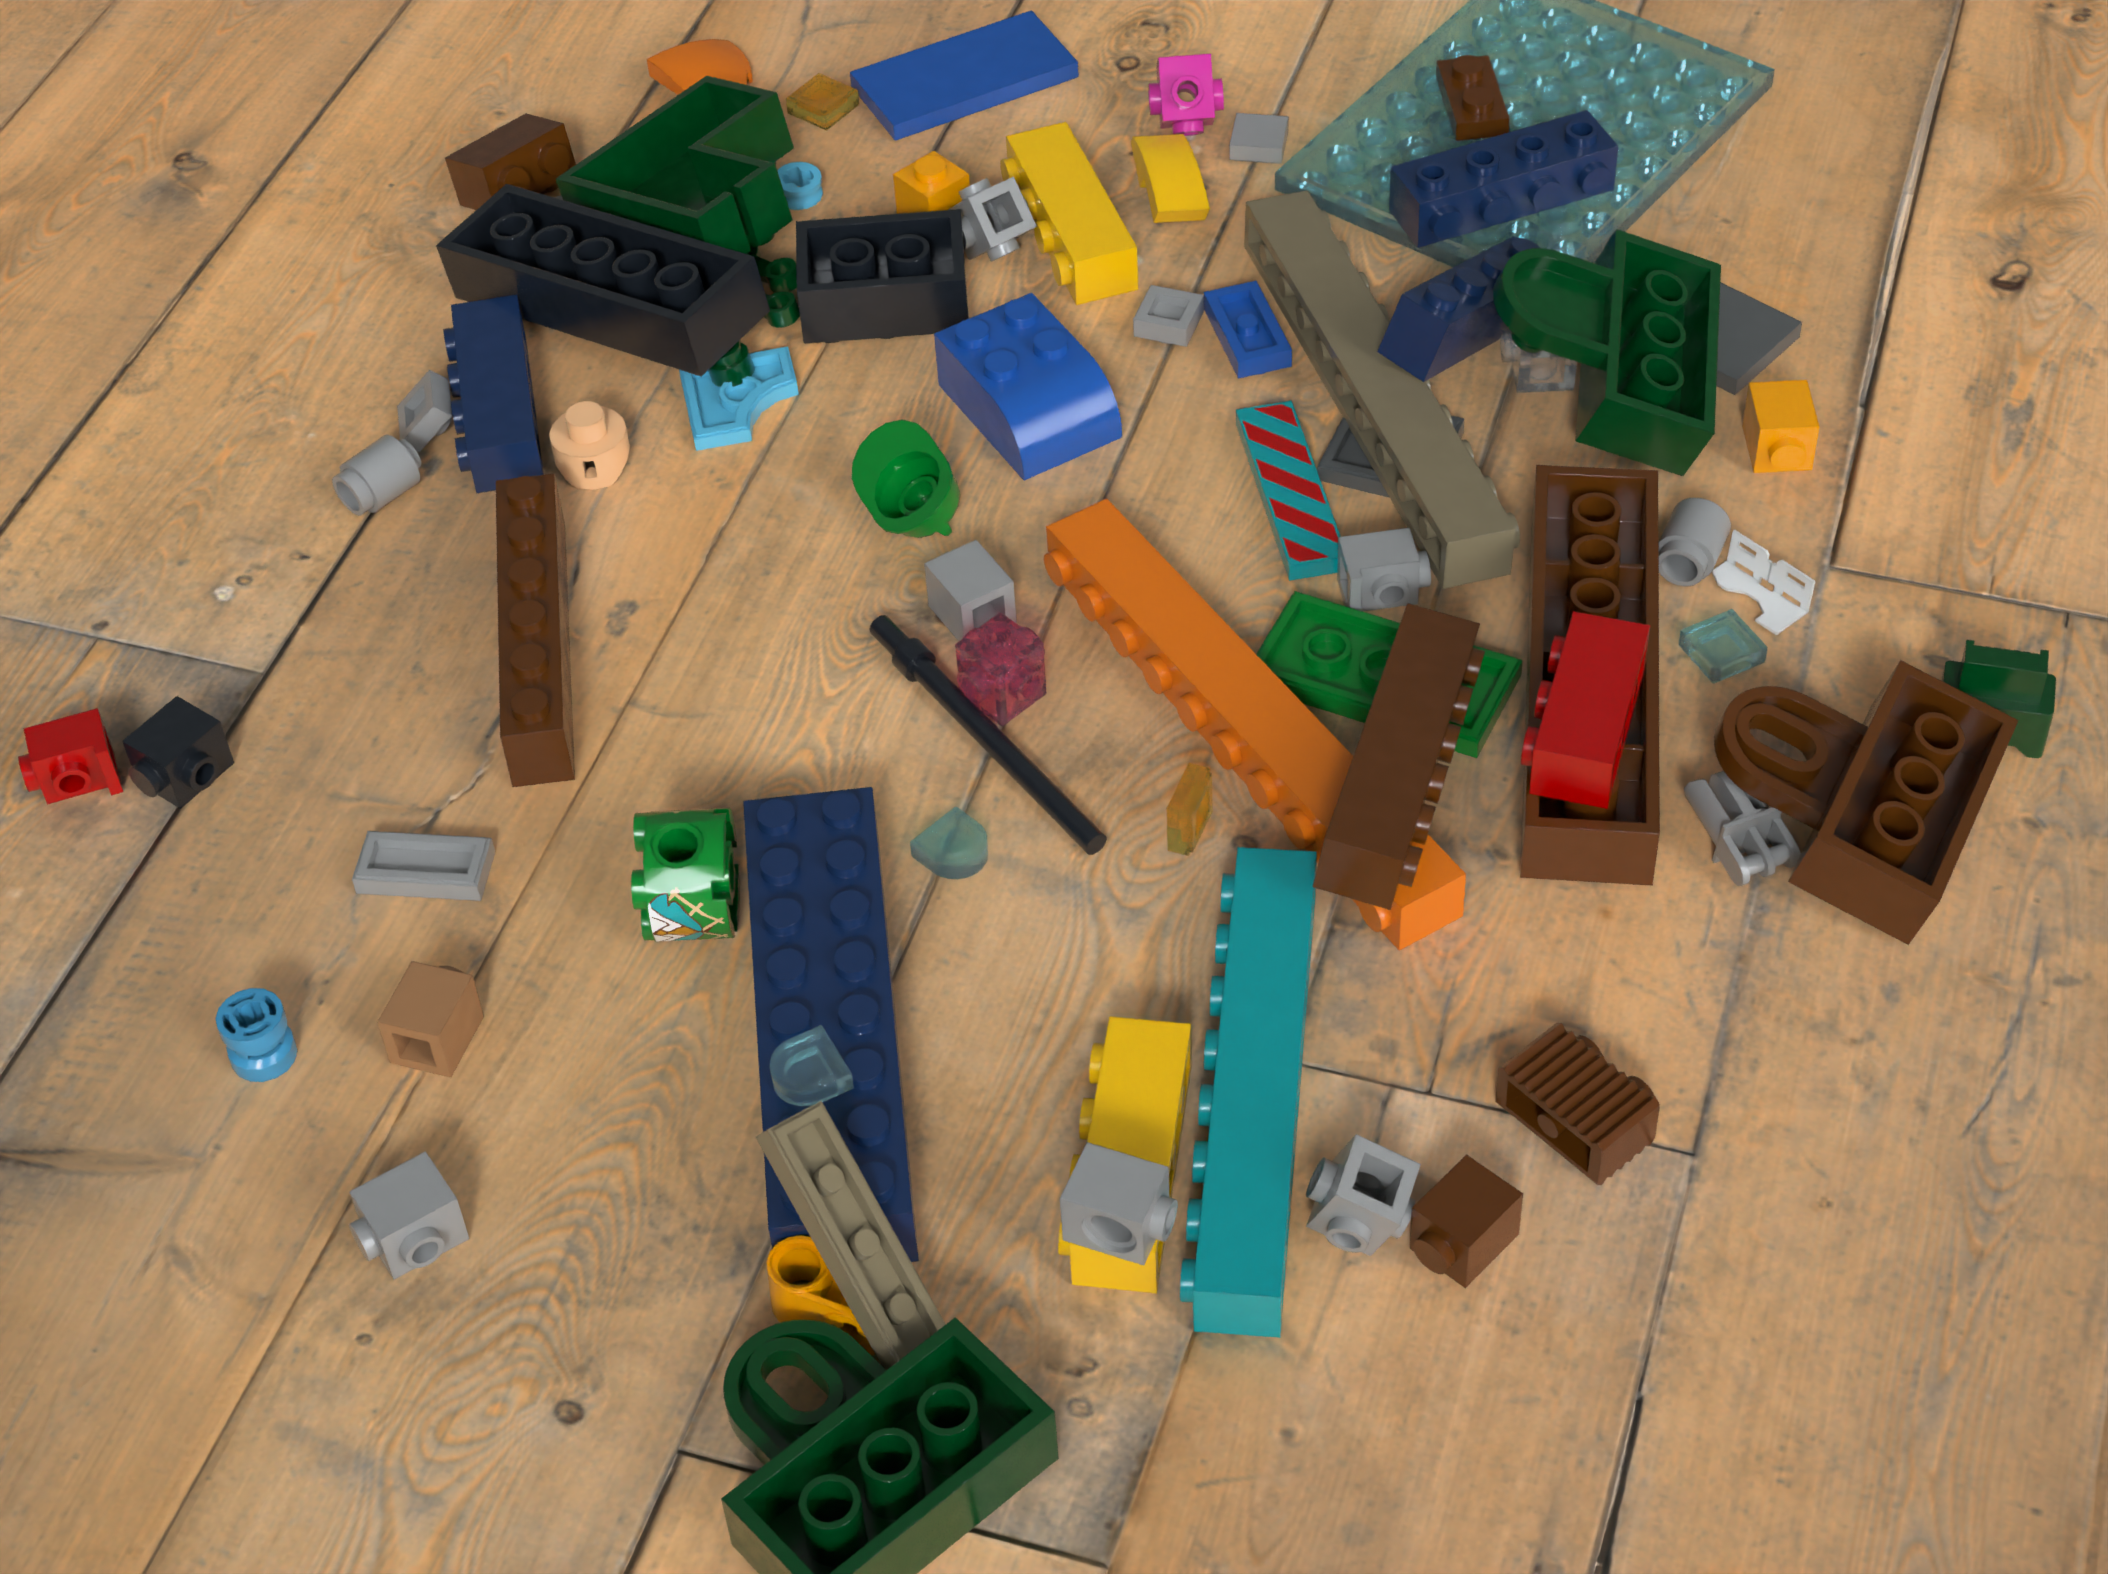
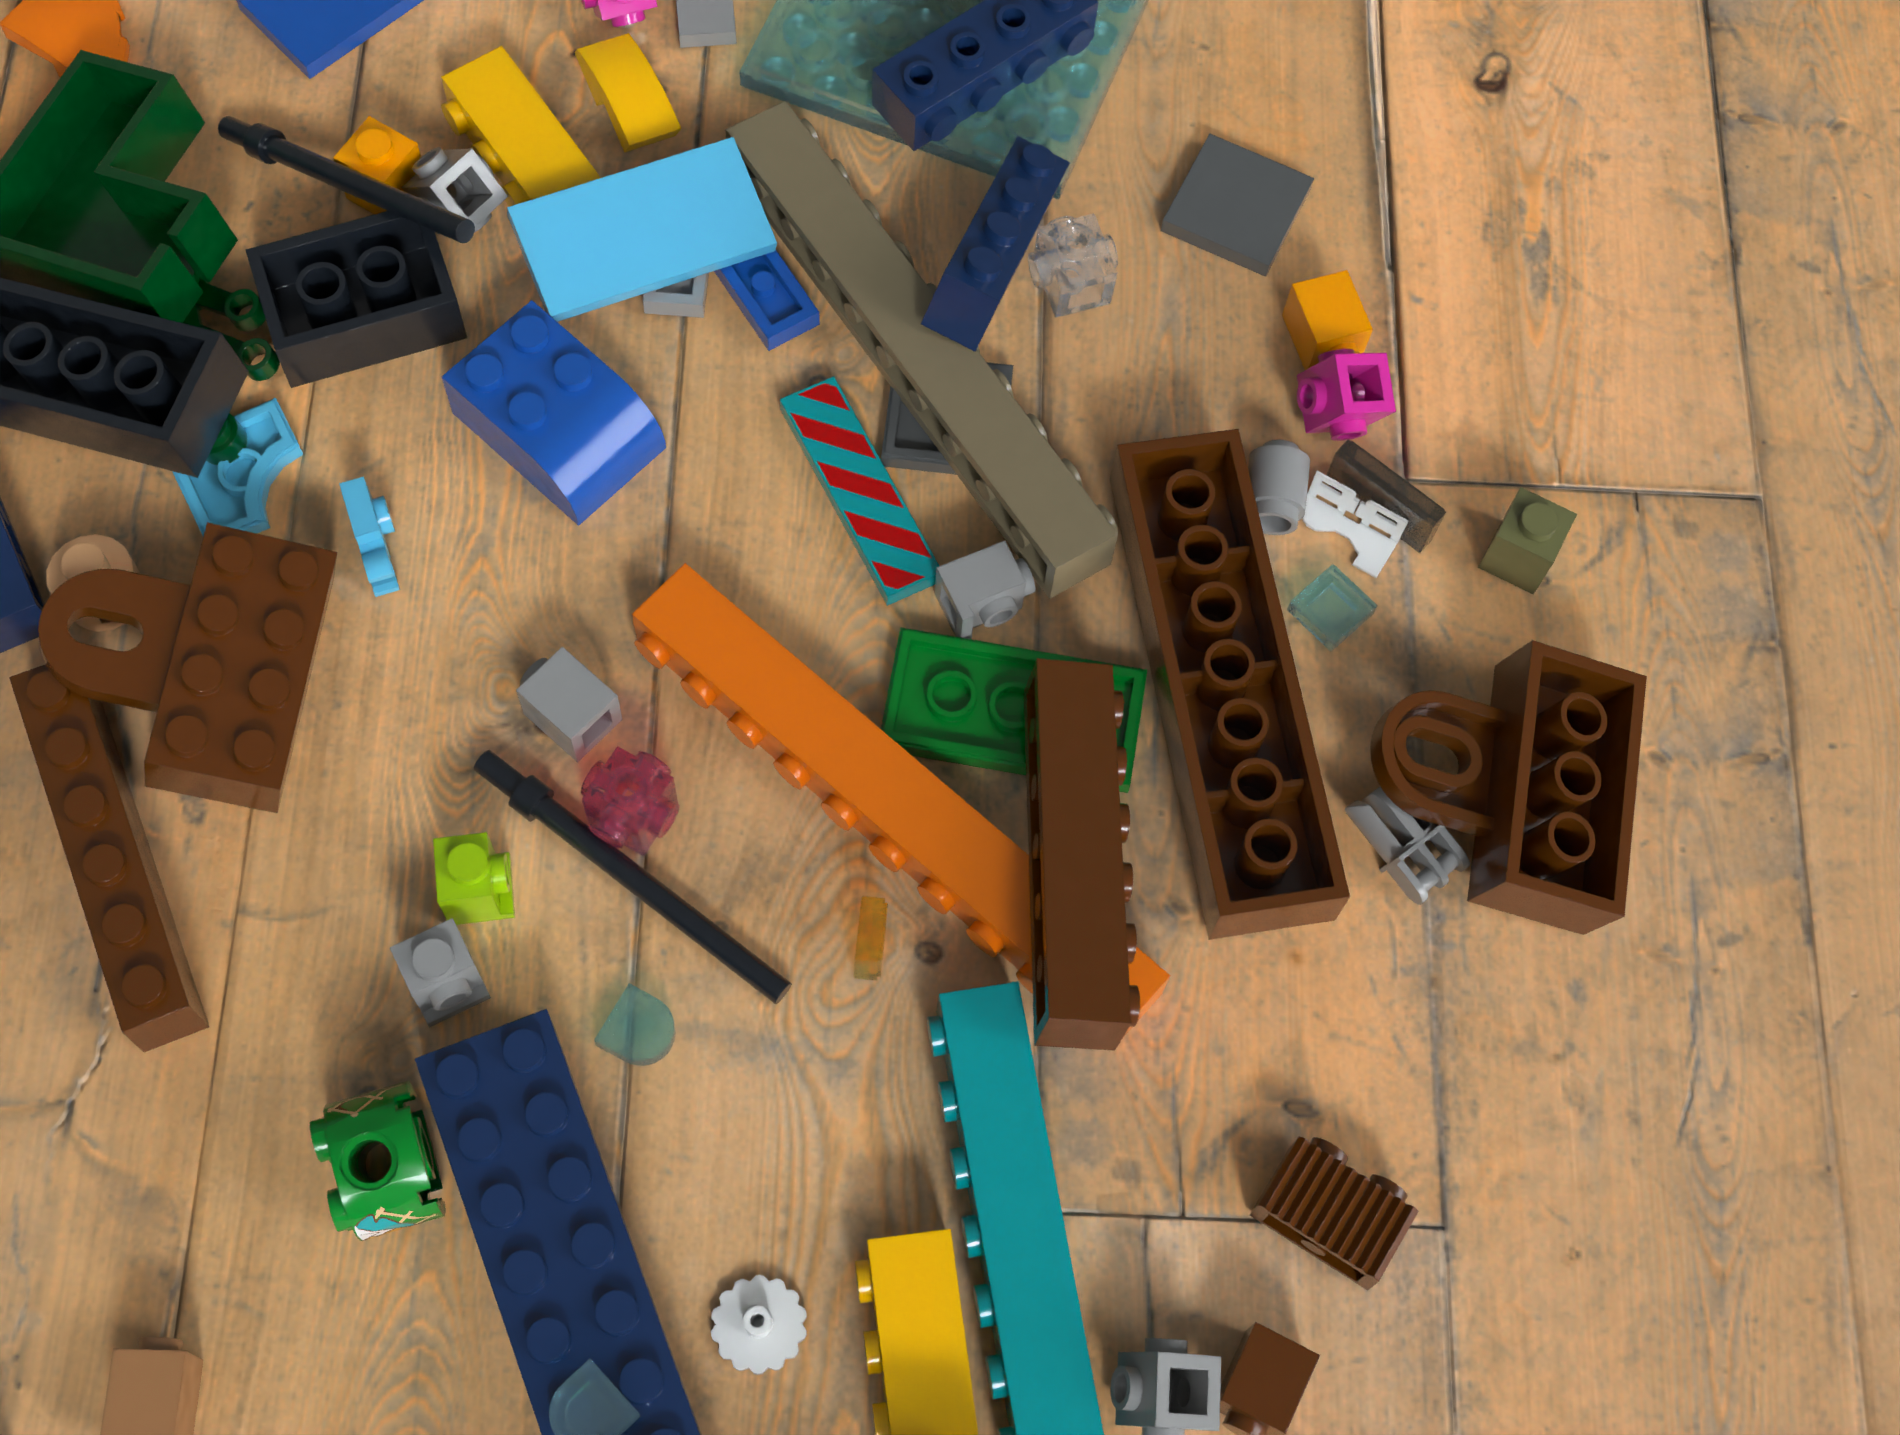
camera: 25 degrees left, 20 degrees up
light grey tile [352,831,495,901] -> none
medium azure bush [777,162,823,210] -> none
clear yellow tile [786,73,859,131] -> none
green piece [851,420,960,538] -> none
dark green brick [1493,229,1721,476] -> none
red brick [1521,611,1650,809] -> none
dark green piece [1941,640,2056,758] -> none
none -> reddish brown brick [38,522,337,813]
none -> black bar [218,116,475,243]
none -> medium azure plate [339,476,400,597]
none -> light grey brick [390,918,491,1028]
none -> lime brick [433,832,515,925]
none -> medium azure tile [507,137,777,322]
none -> white piece [711,1275,807,1375]
none -> dark pink brick [1297,349,1396,441]
none -> clear smoke tile [1326,439,1446,553]
none -> olive brick [1478,487,1577,595]

